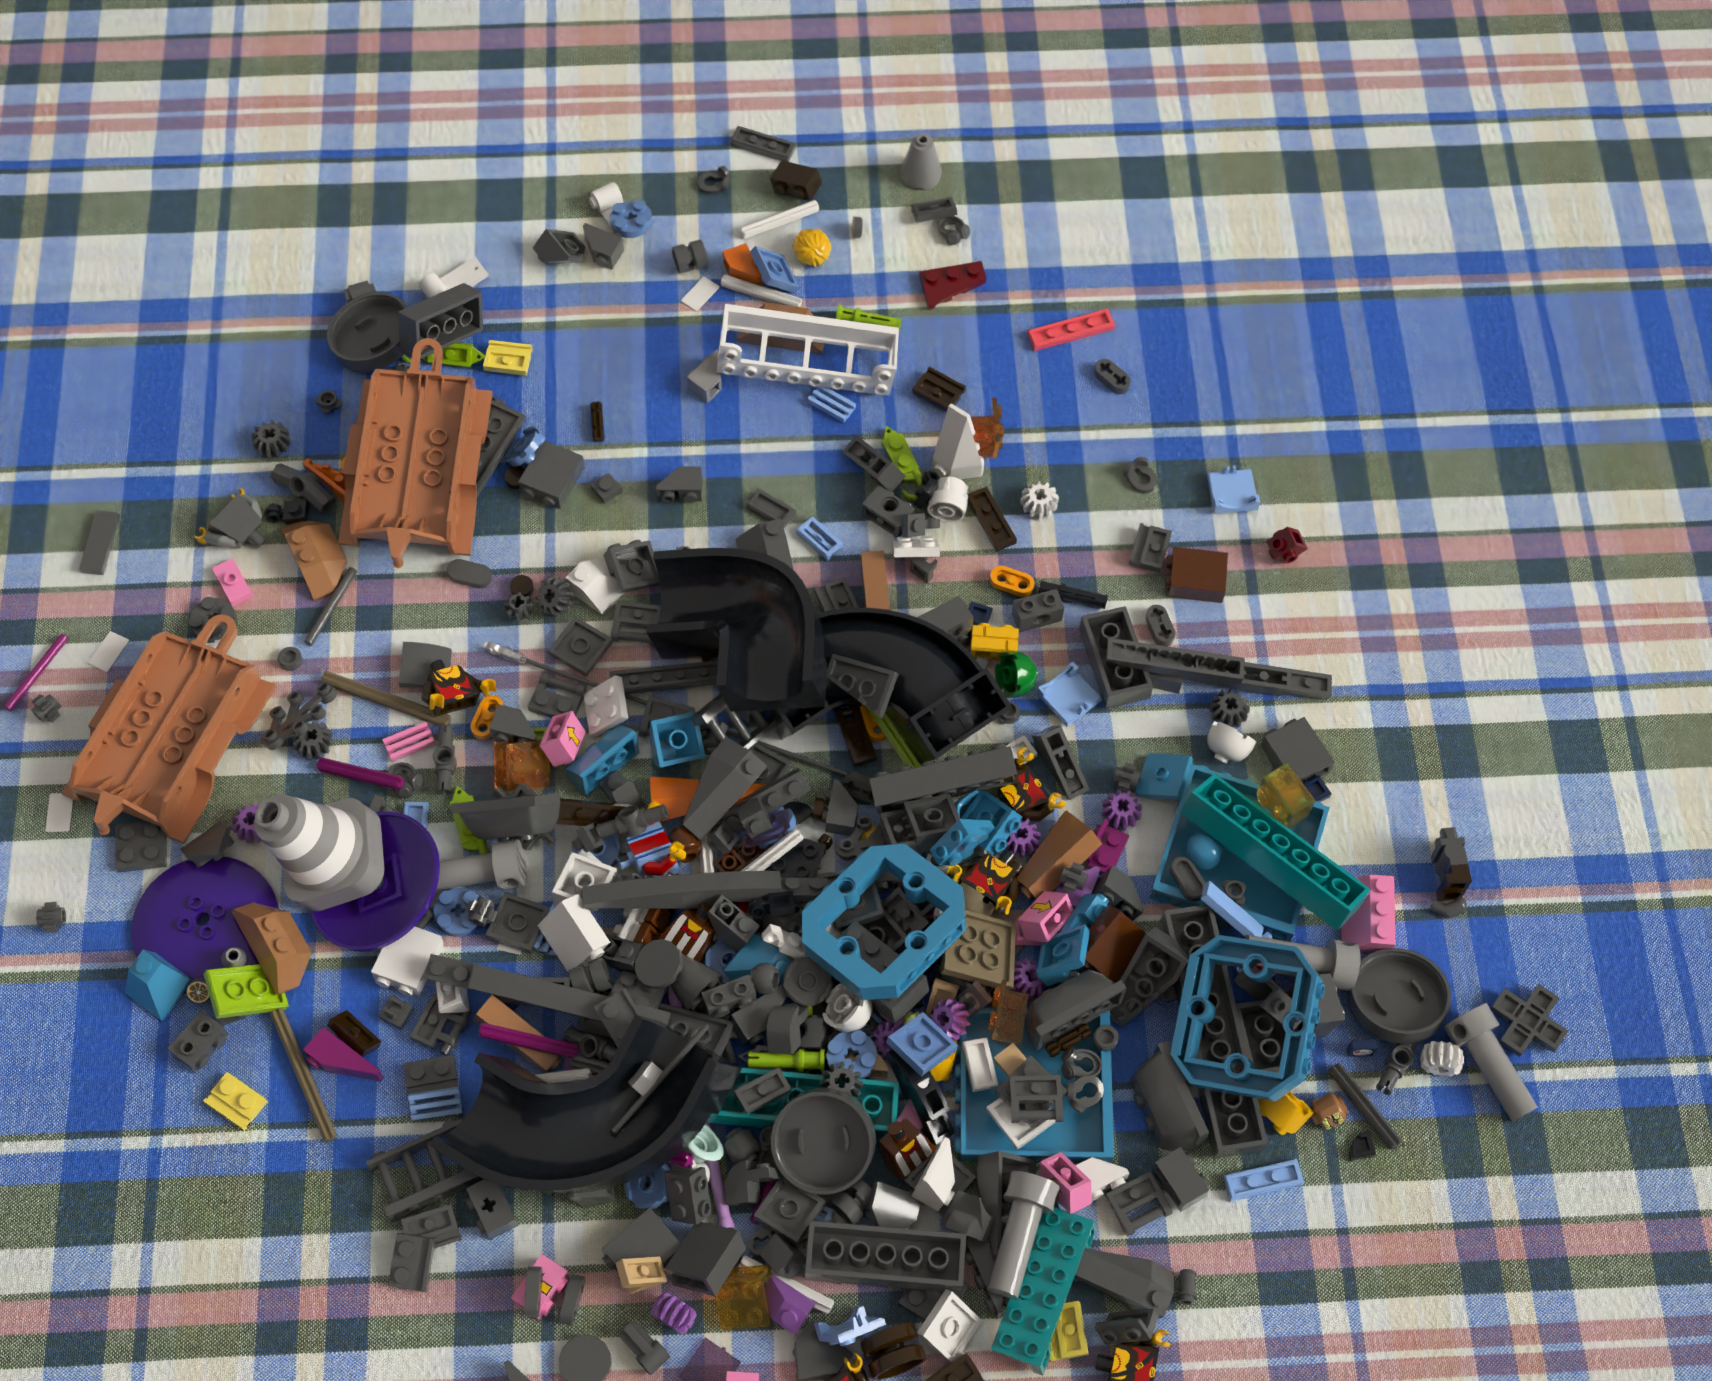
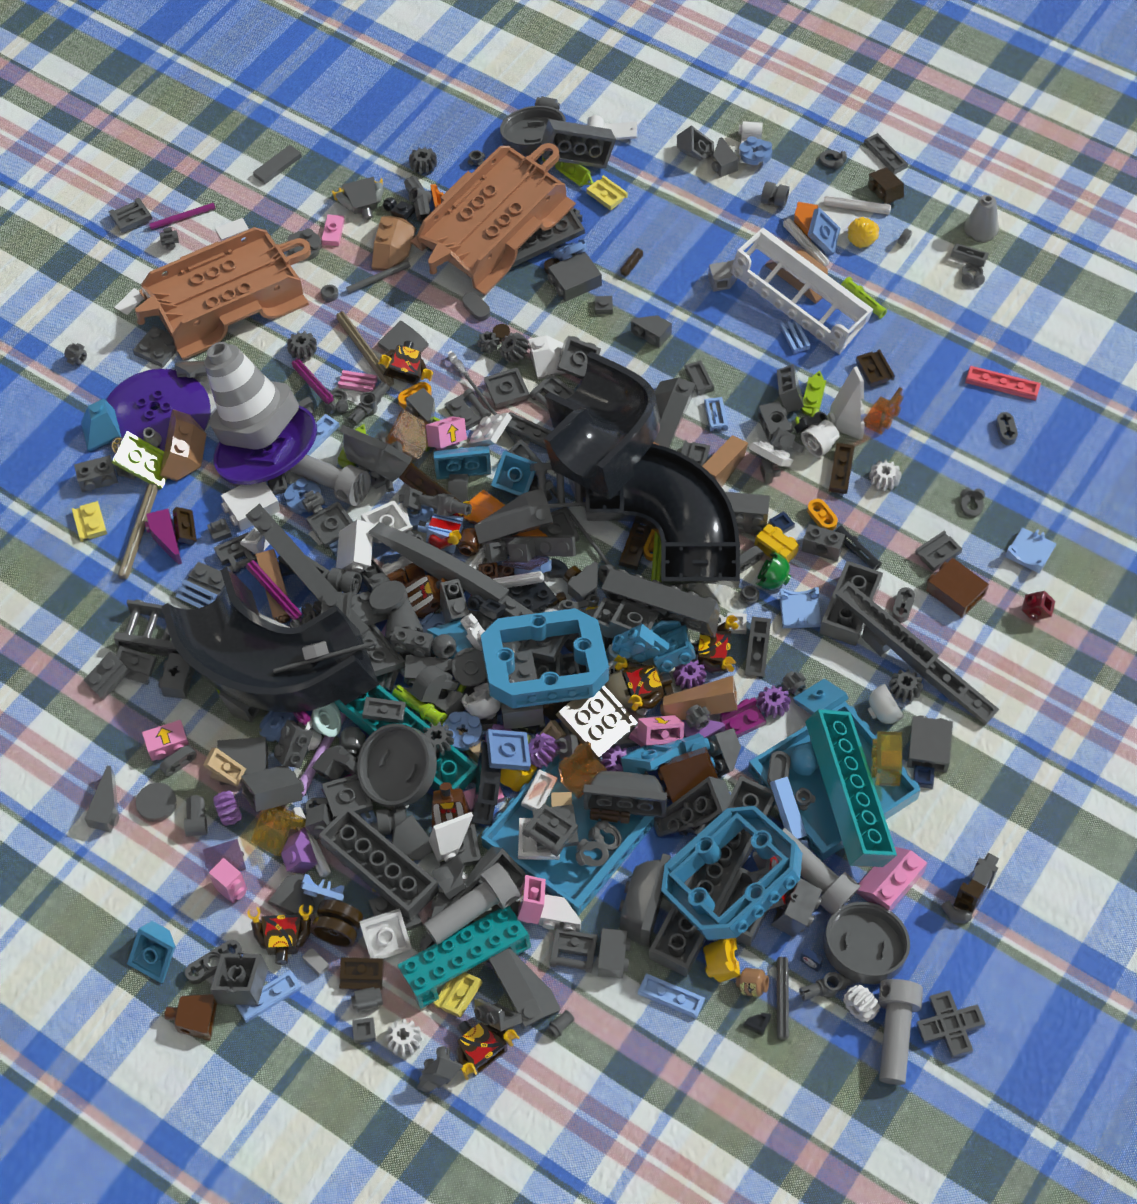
camera: 40 degrees right, 5 degrees down
dark grey plant [261,682,338,750] -> none
dark grey beam [524,1266,543,1317] -> none
white sticker [681,276,720,311] -> none
dark grey wing [827,654,898,719] -> none
dark red wing [919,261,986,311] -> none
dark grey tile [1093,1025,1119,1052] -> none

